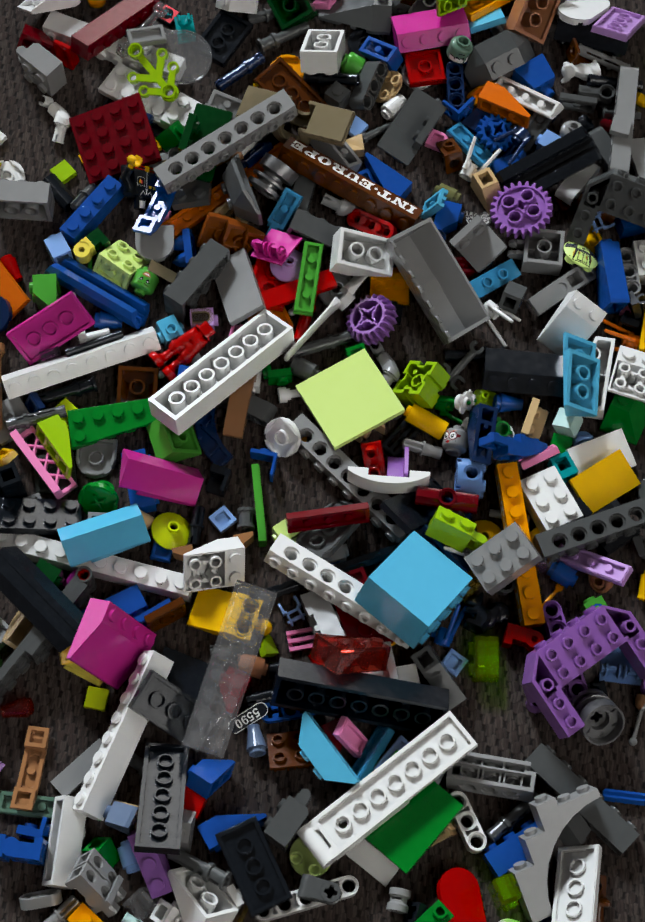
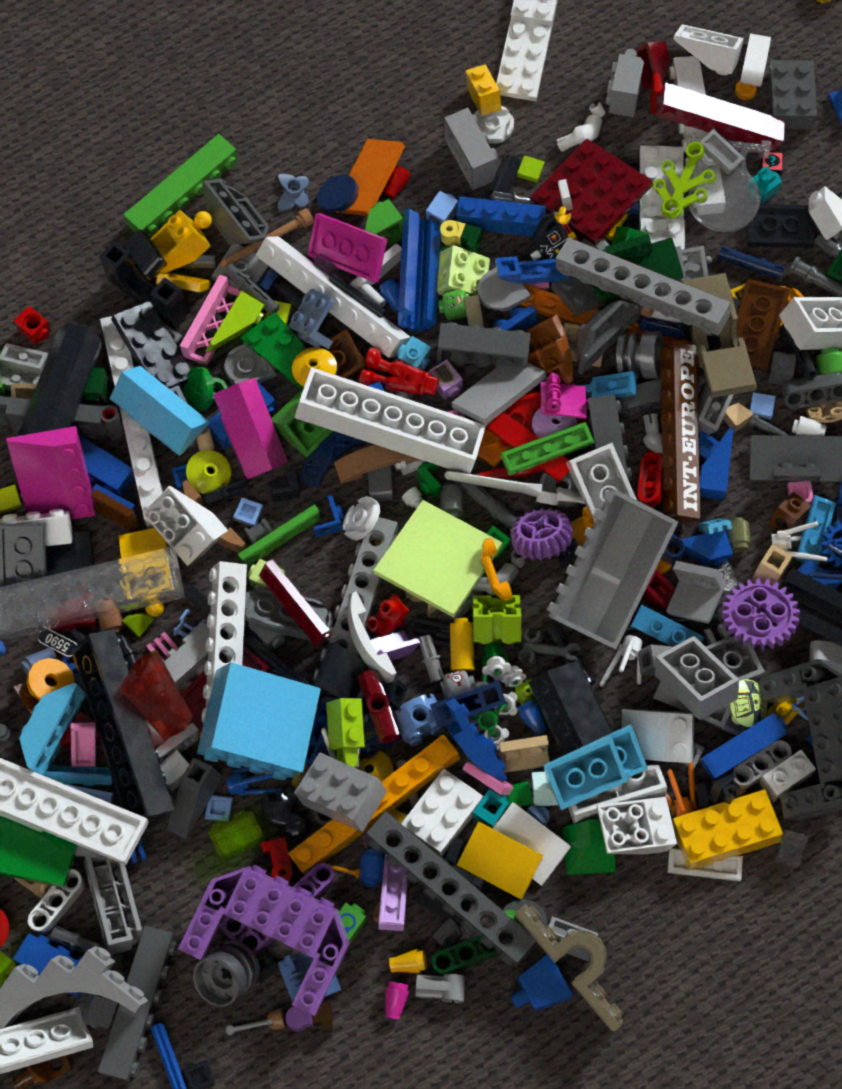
camera: 65 degrees right, 0 degrees up
none -> light orange tile [26,658,75,701]
none -> sand blue bracket [288,289,334,349]
none -> yellow dish [292,347,337,387]
none -> light orange bar [481,538,512,601]
none -> white tile [558,179,573,211]
none -> light grey brick [655,636,739,720]

